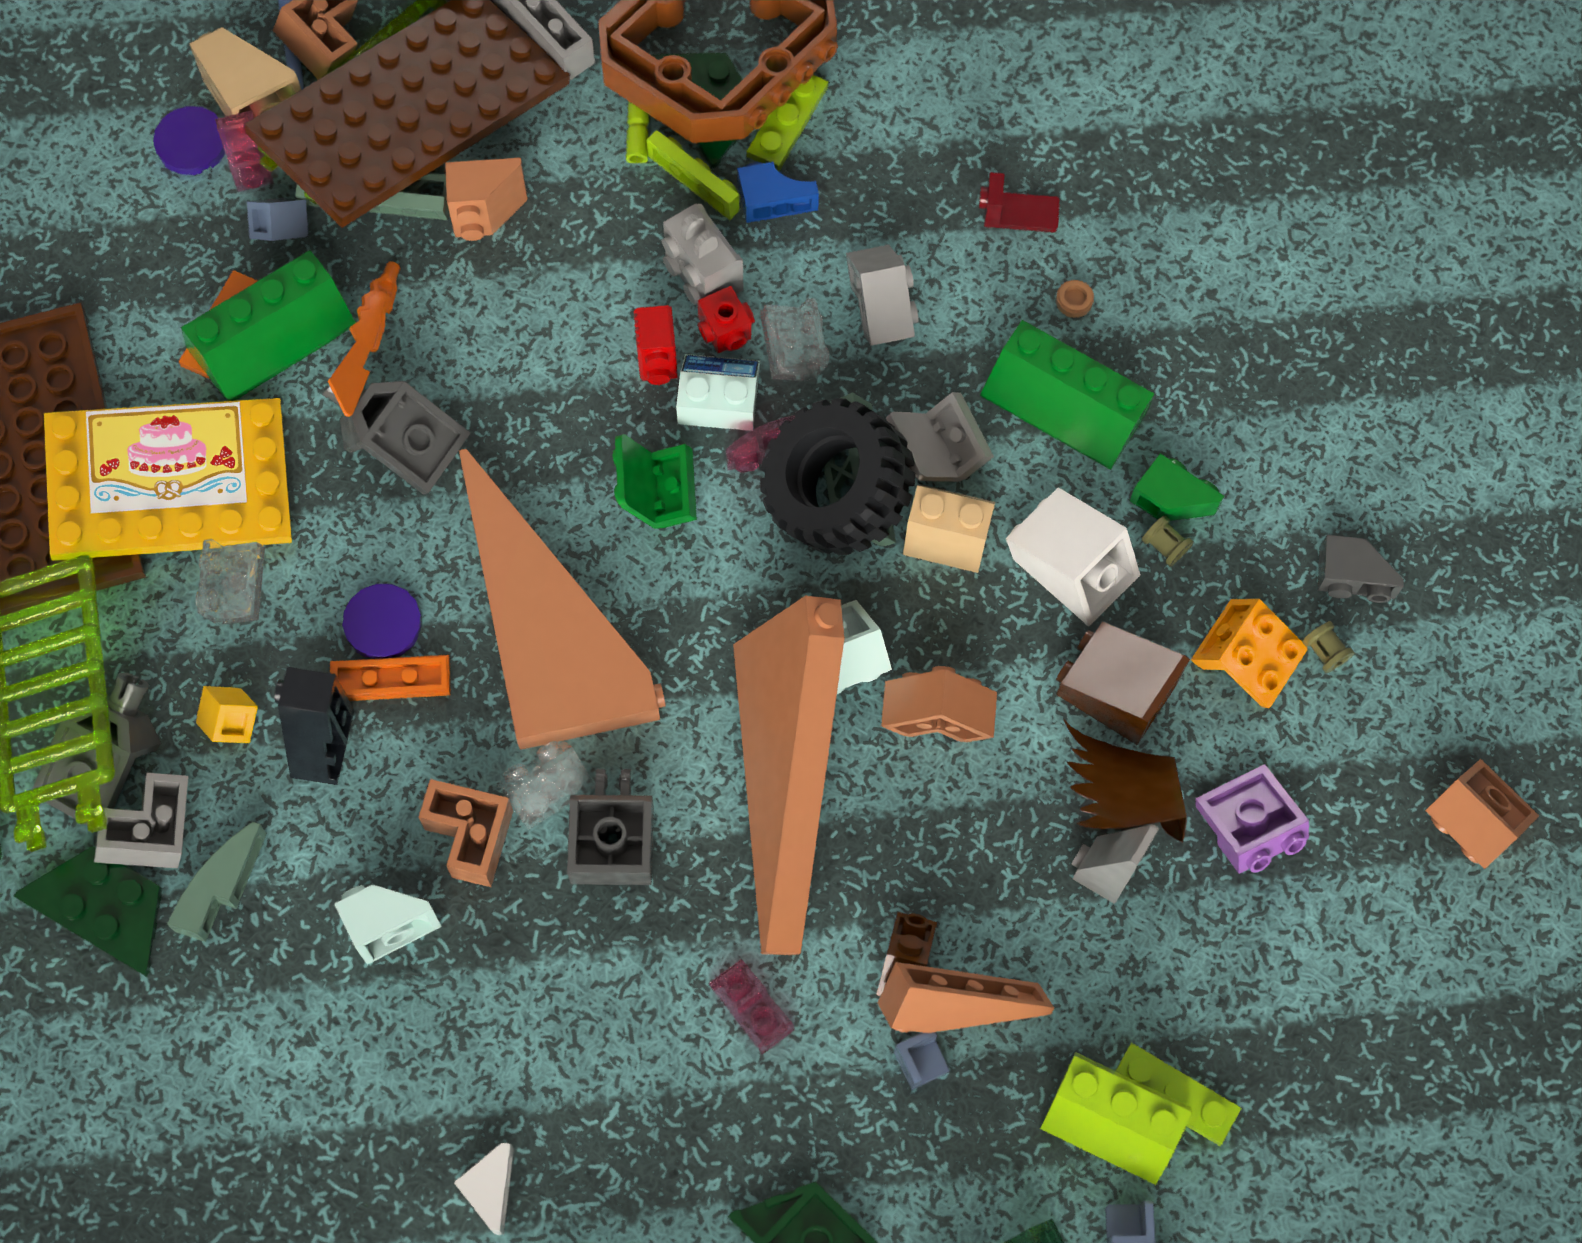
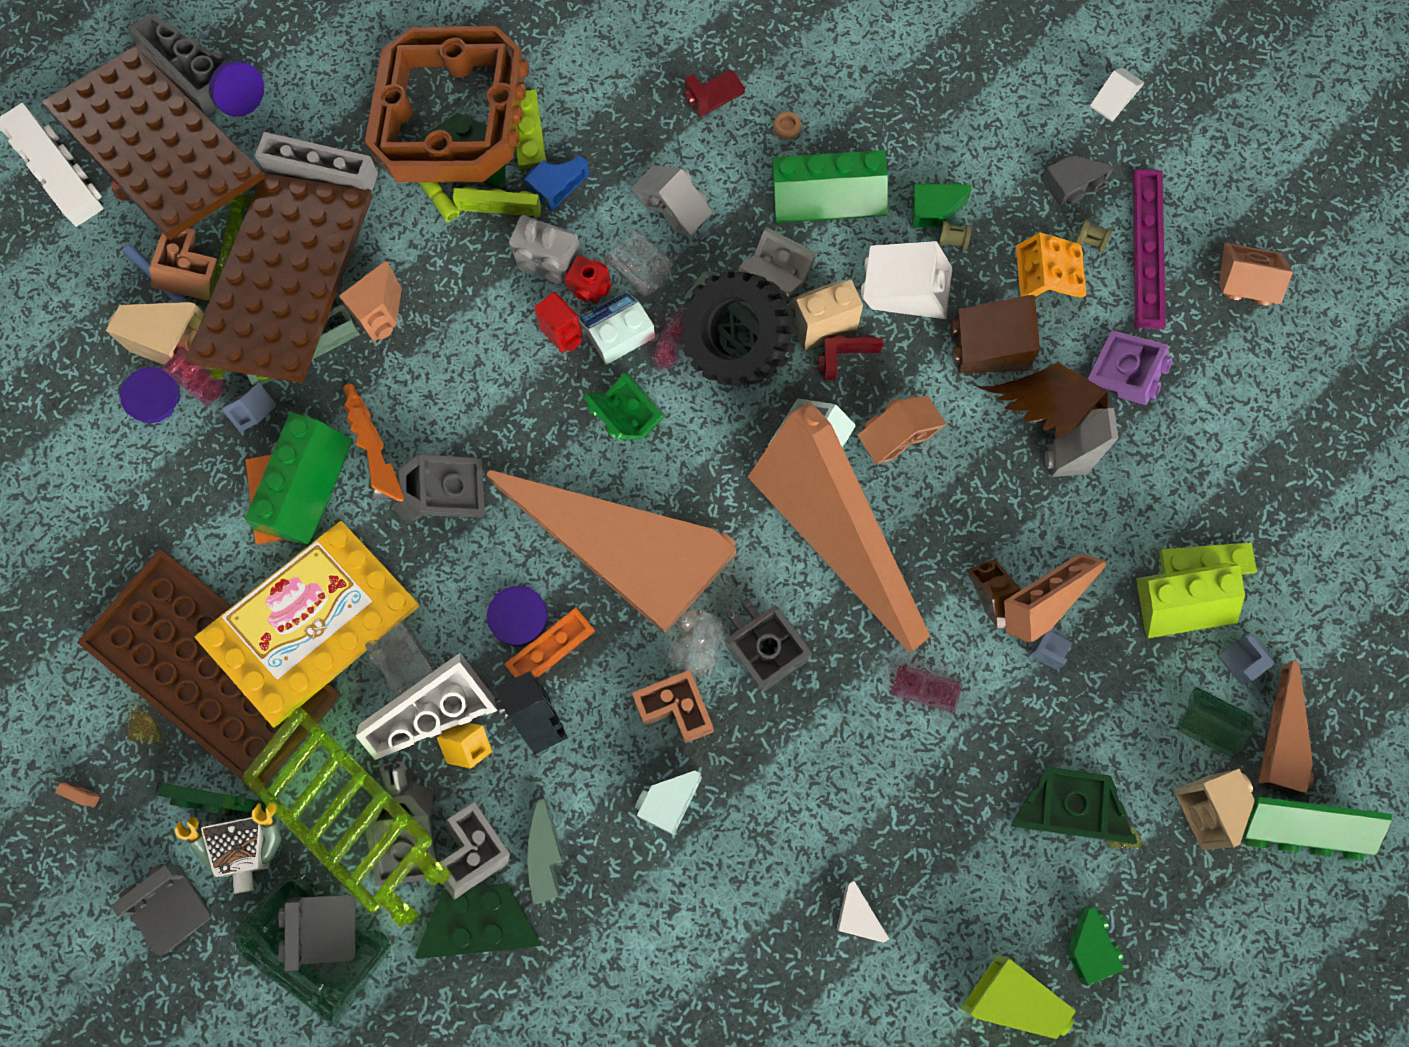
camera: 30 degrees left, 5 degrees up
none -> white wedge [356,653,497,760]
none -> dark red bracket [818,335,883,381]
none -> white slope [1090,67,1145,122]
none -> magenta tile [1132,169,1166,329]

